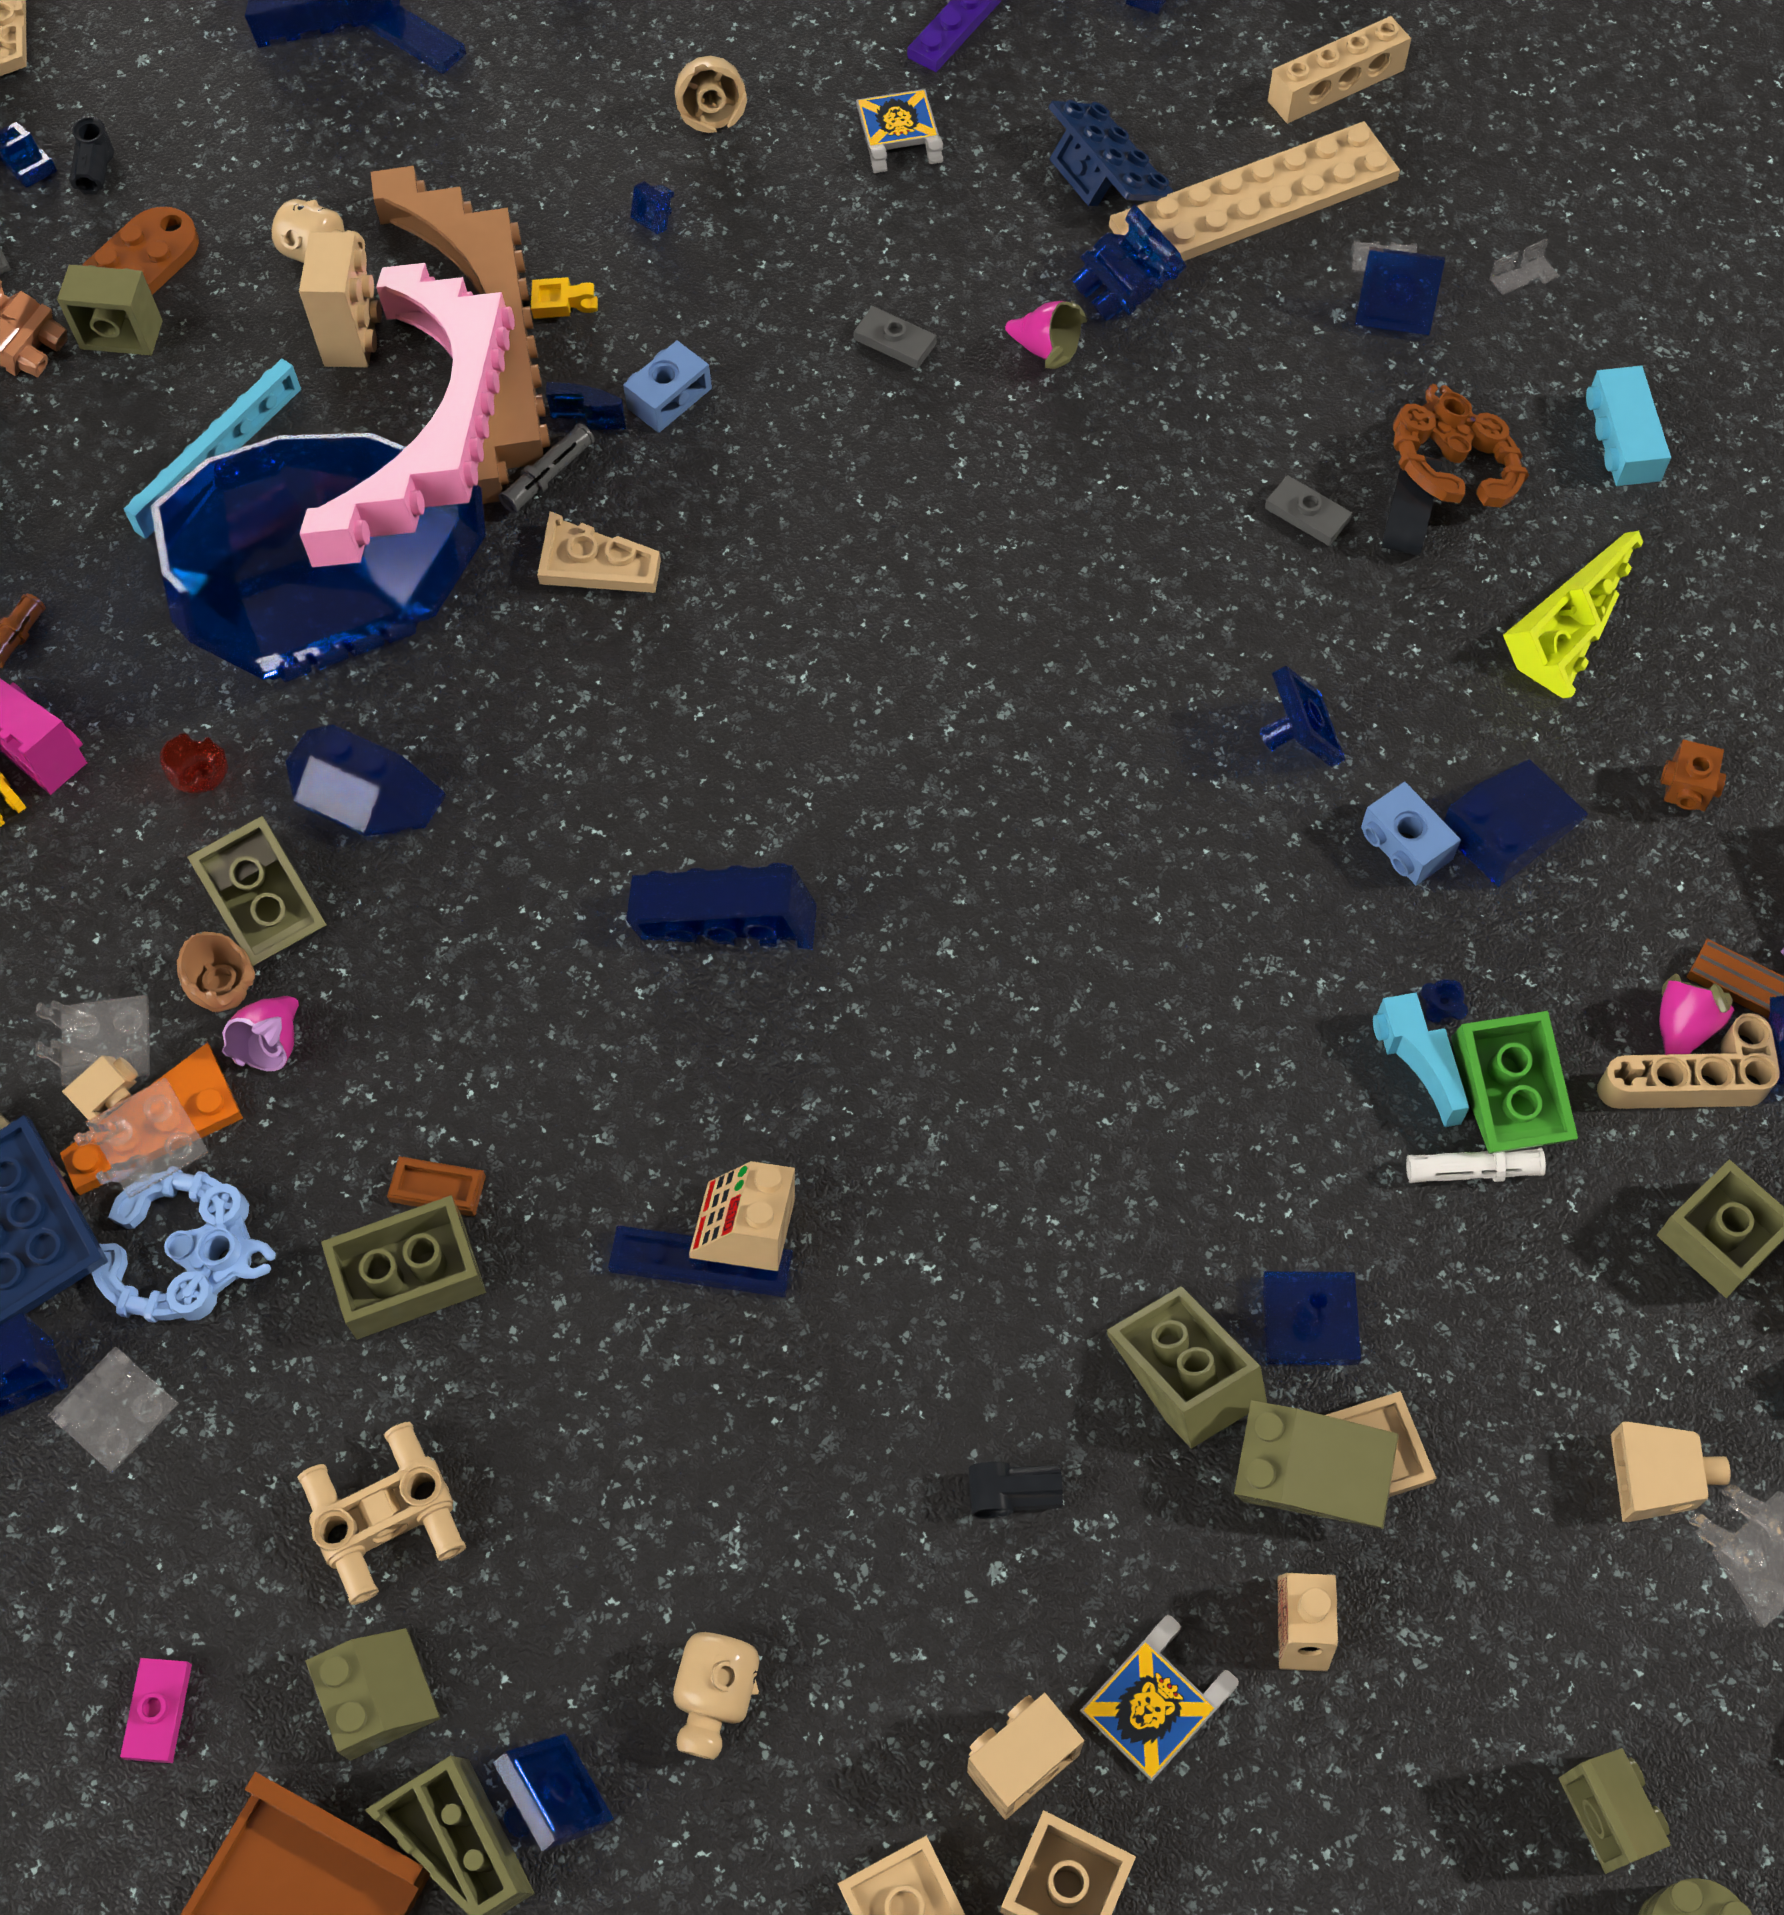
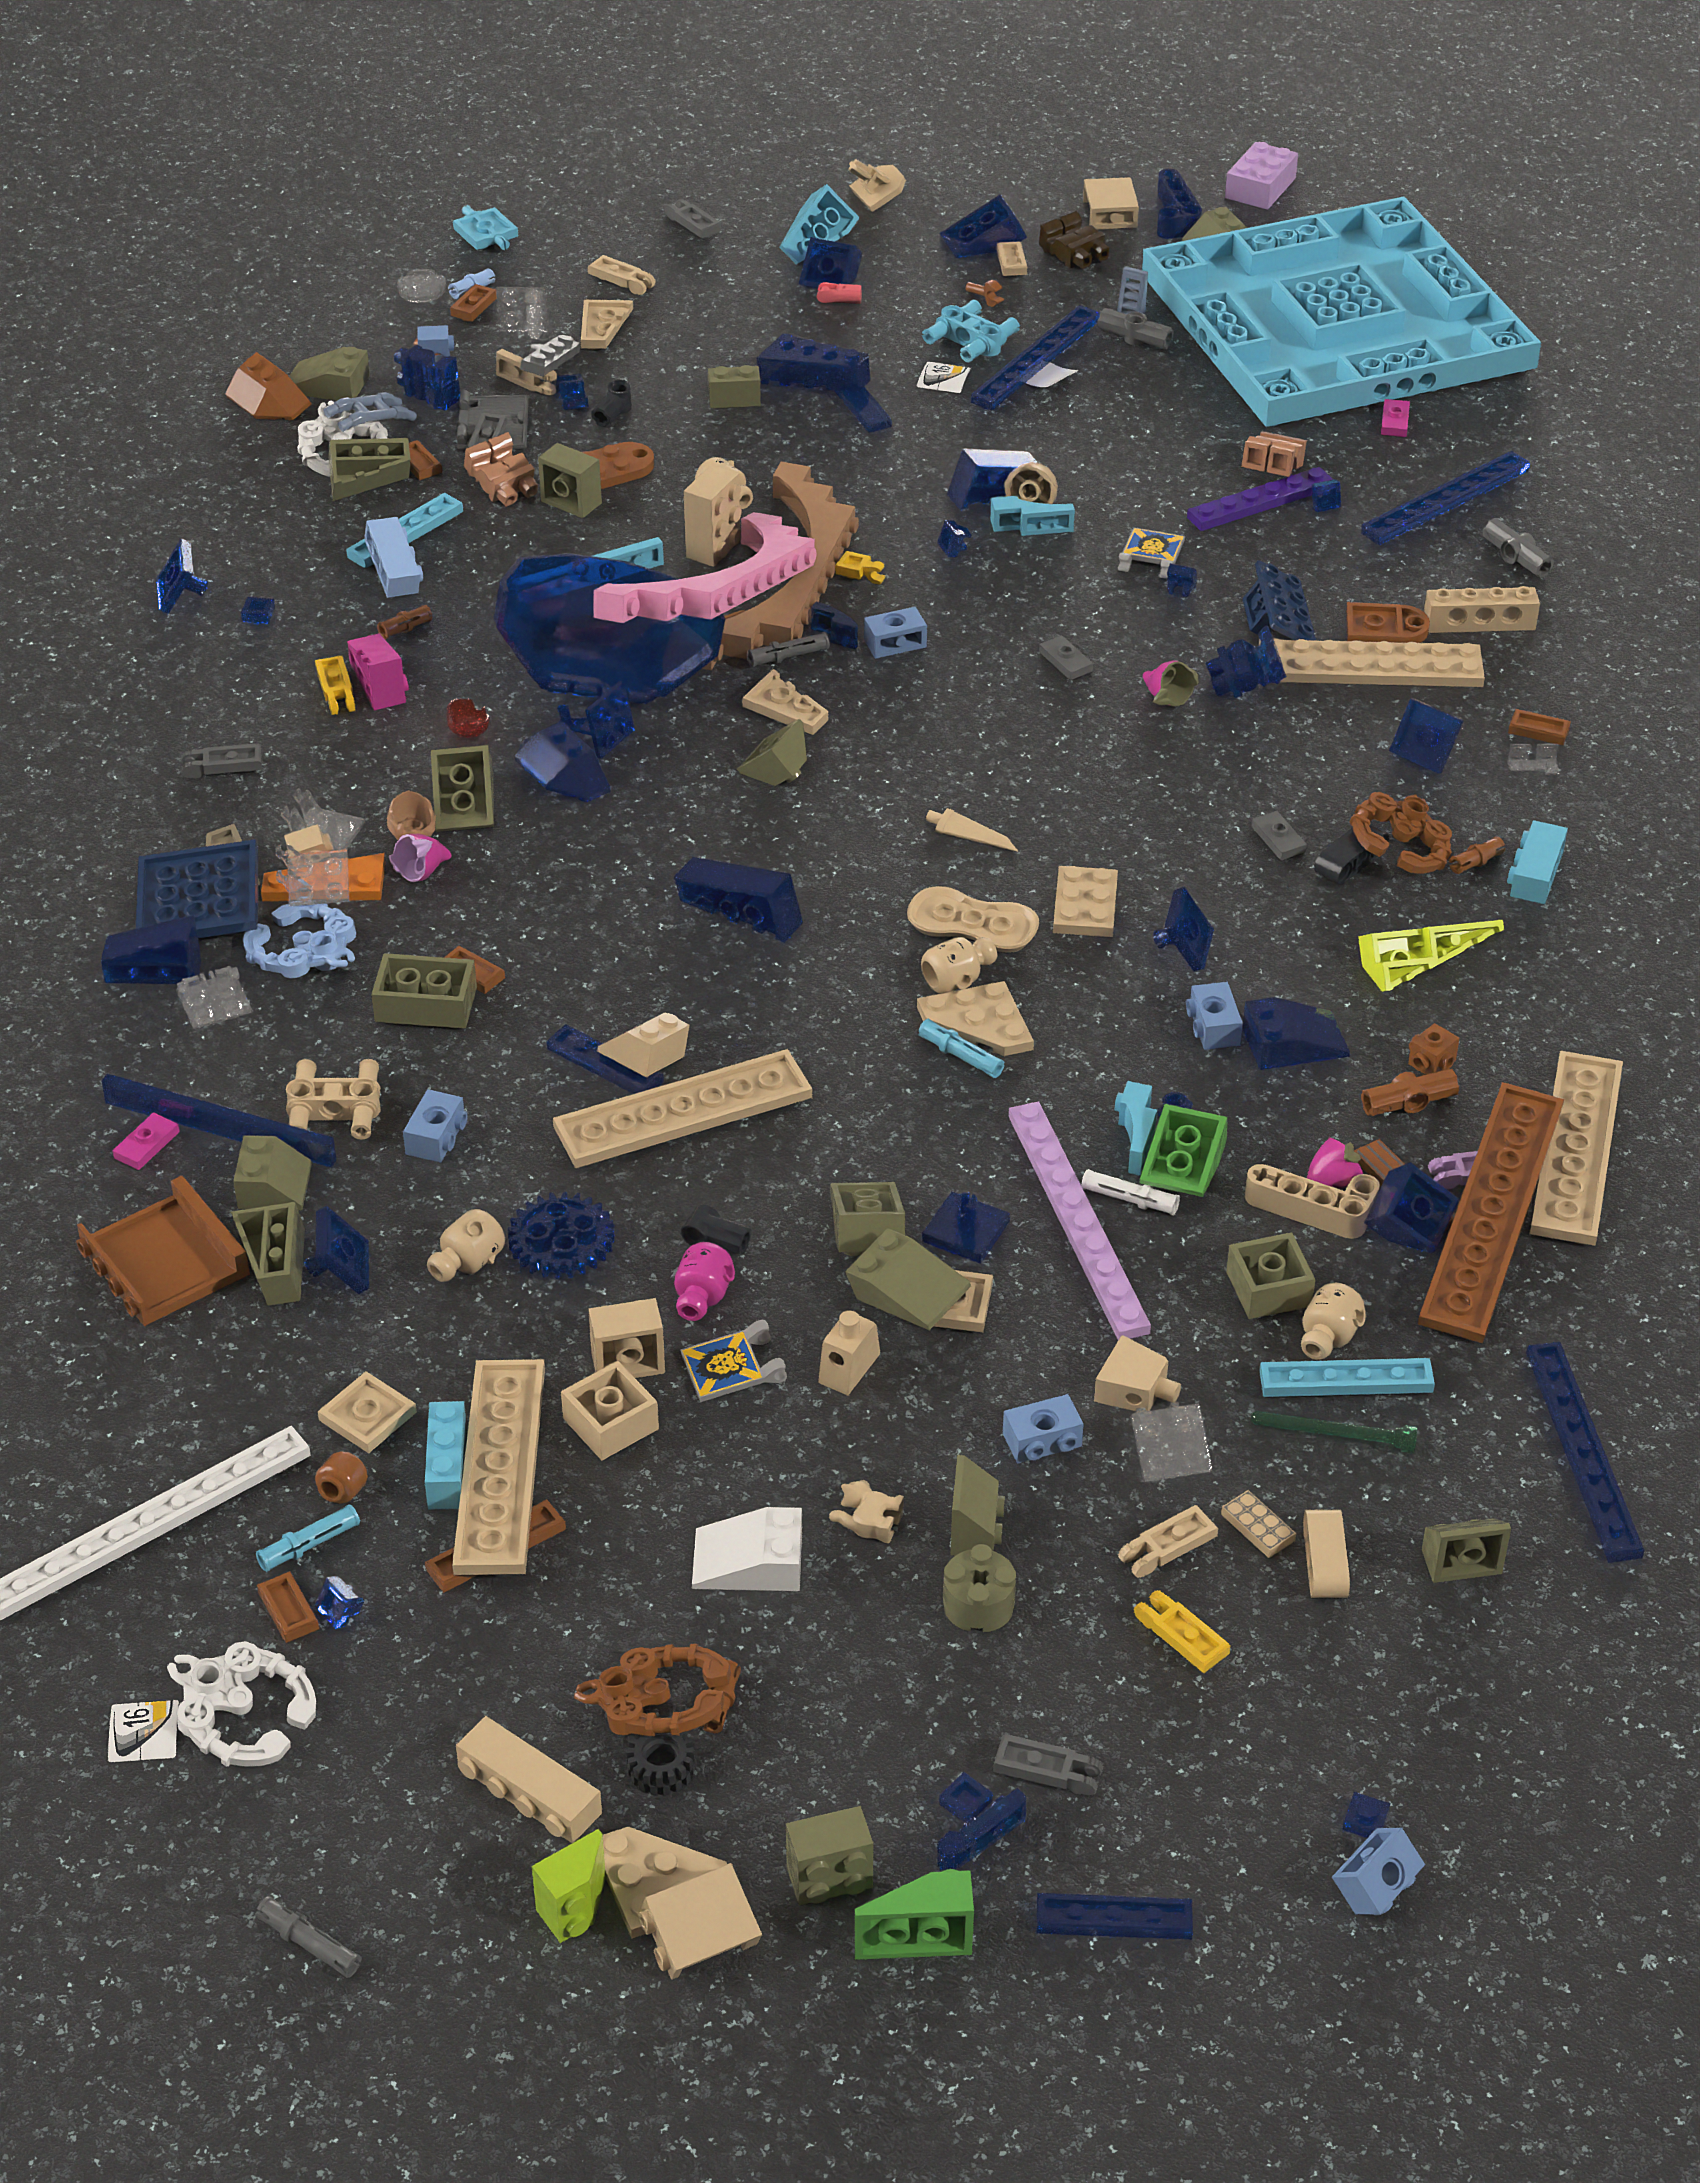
camera: 25 degrees right, 20 degrees down
none -> clear blue tile [101,1074,336,1168]
none -> medium blue brick [403,1089,467,1163]
none -> clear blue gear [508,1192,615,1279]
none -> tan plate [553,1049,812,1168]
none -> clear blue plate [557,681,635,759]
none -> dark pink piece [674,1242,735,1321]
none -> olive slope [707,365,761,408]
none -> olive slope [737,718,807,786]
none -> tan animal [829,1480,904,1543]
none -> tan plate [907,886,1039,952]
none -> tan plate [917,981,1034,1056]
none -> medium azure pin [918,1018,1005,1078]
none -> tan piece [921,937,997,994]
none -> tan bar [926,808,1018,851]
none -> clear blue wedge [947,449,1038,510]
none -> medium azure slope [990,496,1075,536]
none -> medium blue brick [1003,1394,1083,1464]
none -> lavender plate [1009,1101,1151,1341]
none -> tan plate [1053,866,1118,937]
none -> clear blue tile [1167,563,1198,597]
none -> dark orange plate [1346,602,1430,643]
none -> dark orange piece [1361,1069,1459,1116]
none -> dark orange pin [1449,836,1505,874]
none -> dark orange tile [1508,709,1571,745]

